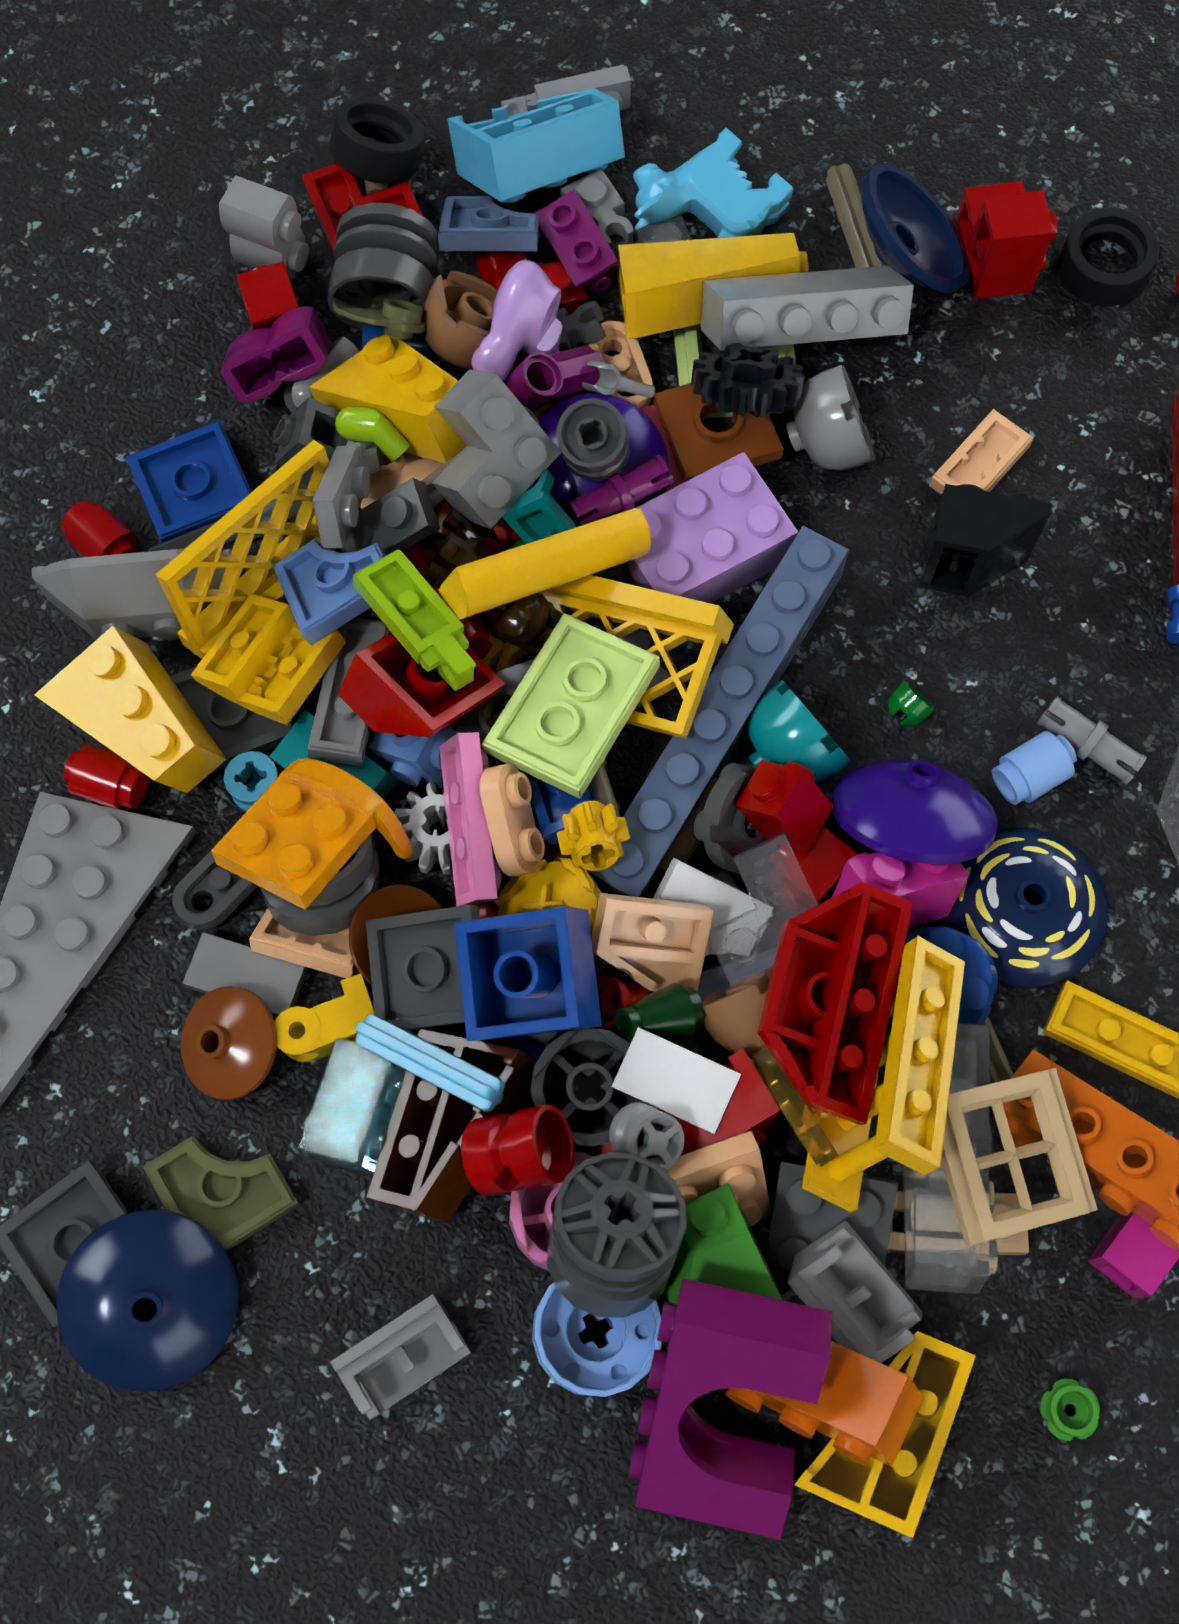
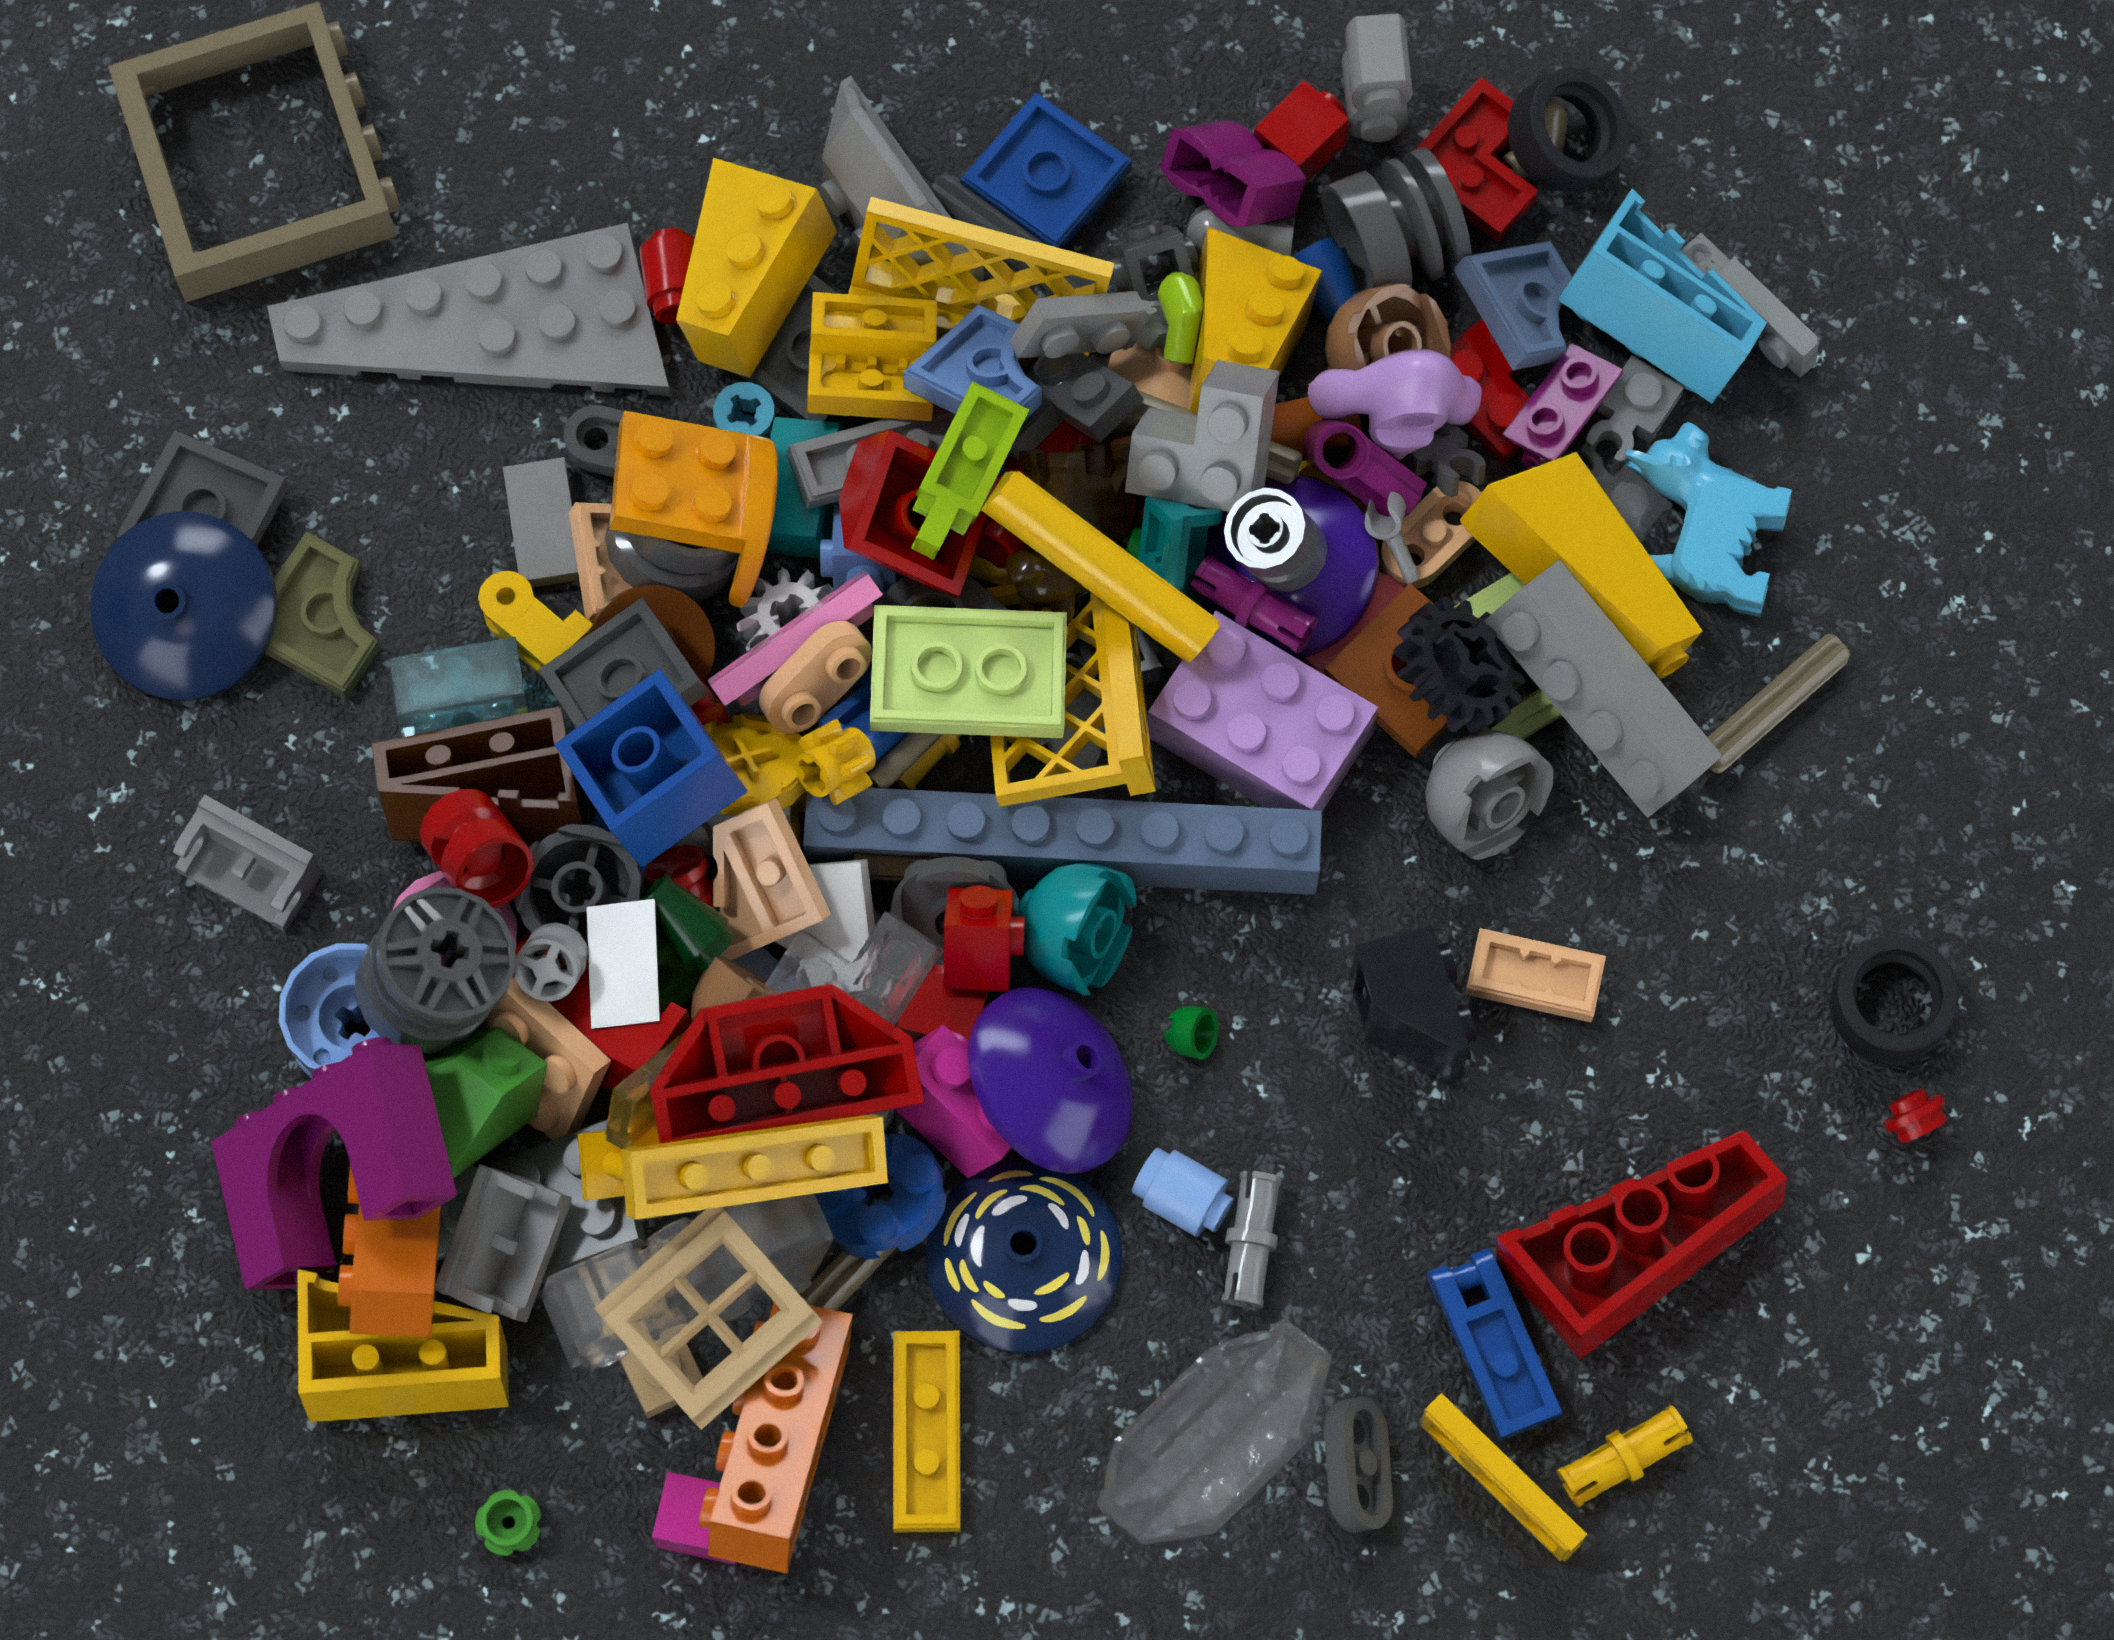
camera: 60 degrees right, 0 degrees up
red brick [61,500,138,557] -> none
dark orange dish [181,986,277,1100] -> none
olive plate [332,295,426,340] -> none
medium azure axle [355,1015,505,1112] -> none
dark blue dish [861,163,970,293] -> none
red brick [956,181,1058,299] -> none

